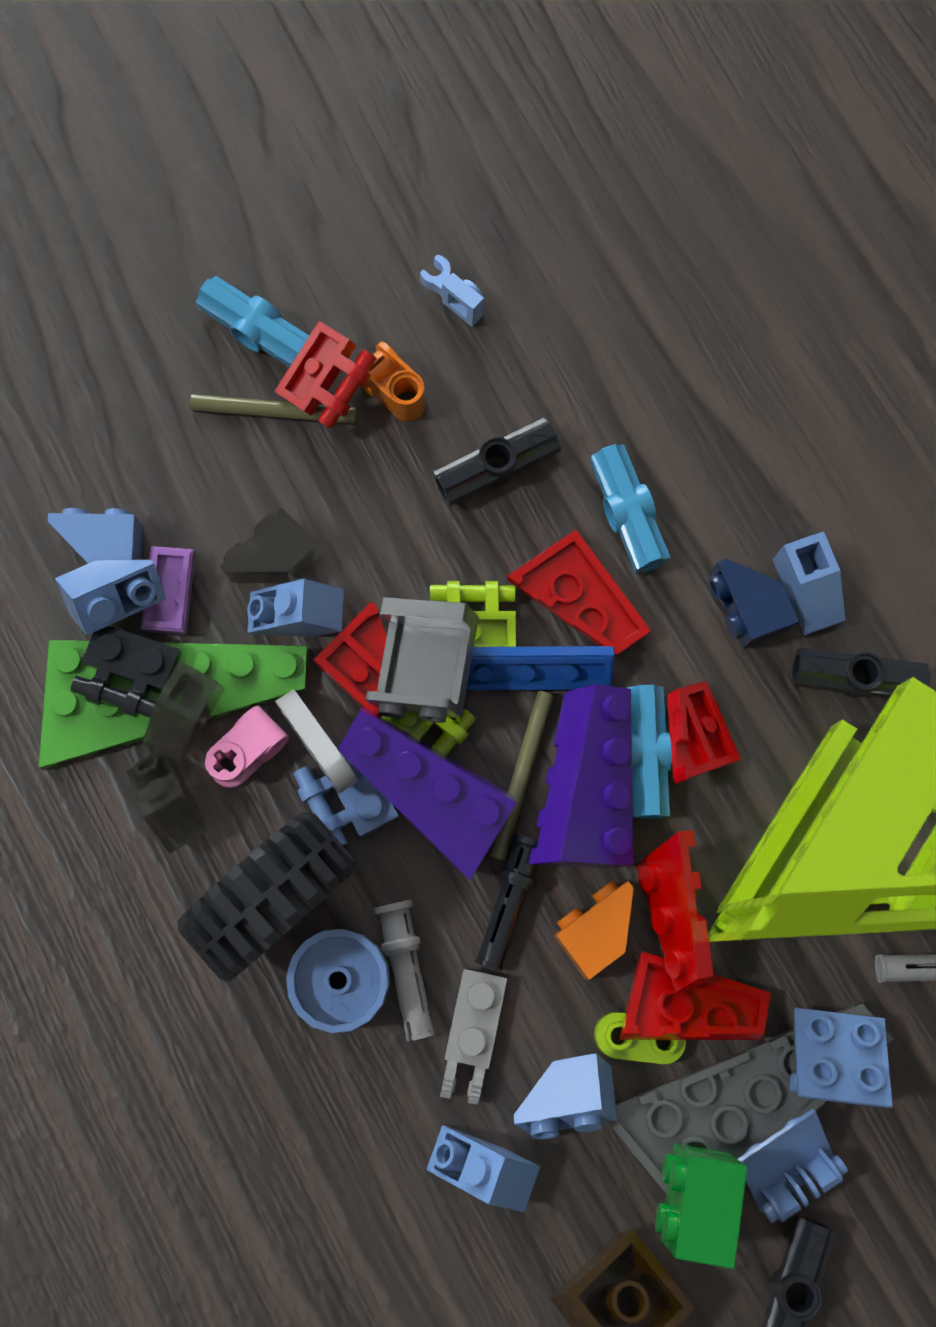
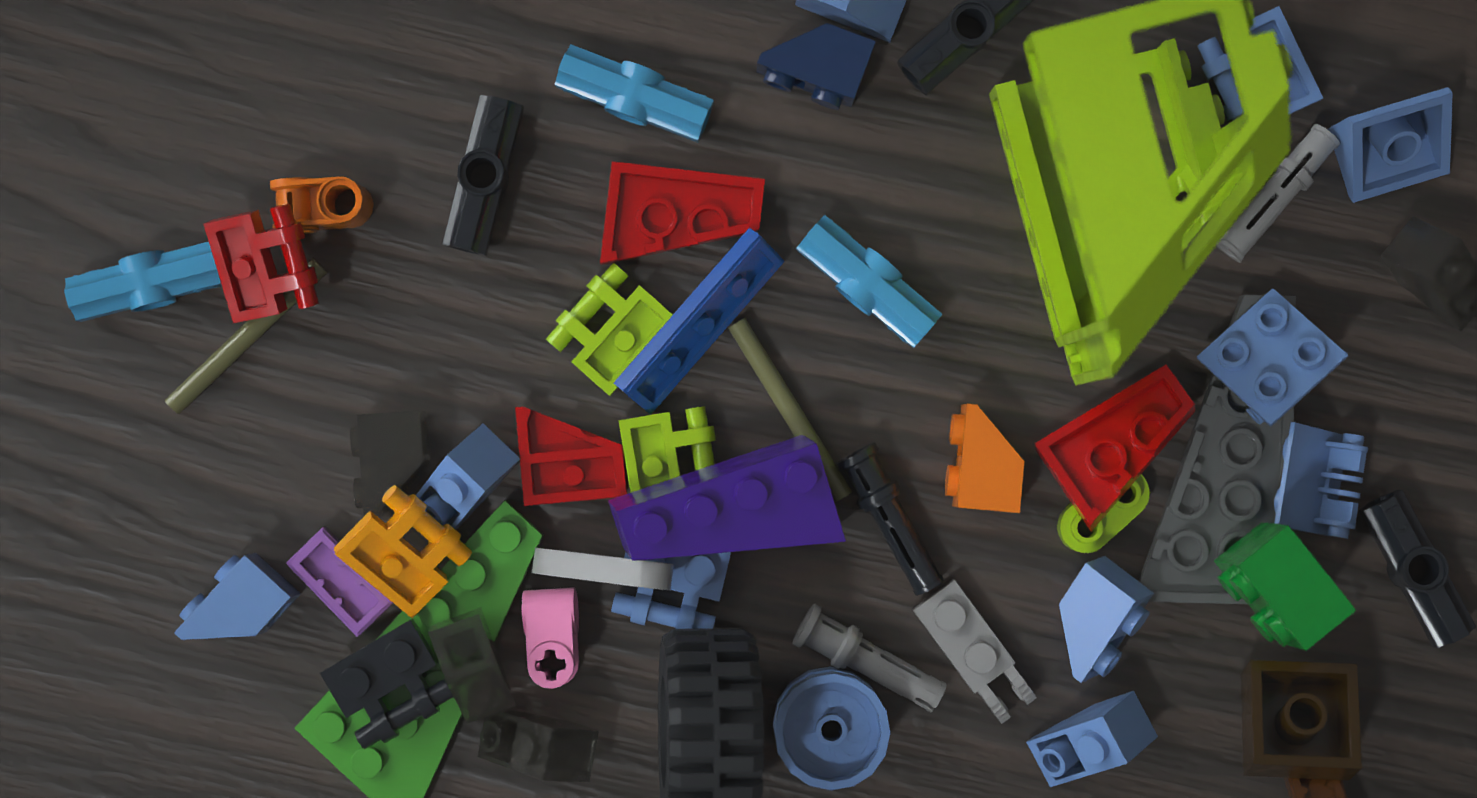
camera: 50 degrees left, 10 degrees up
medium blue slope [55,560,166,635] -> none
panel [366,597,479,723] -> none
light blue plate [420,255,484,327] -> none
dark purple wedge [529,684,633,868] -> none
red wing [636,830,714,992] -> none
red wing [667,681,741,784] -> none
none -> light orange plate [334,485,472,618]

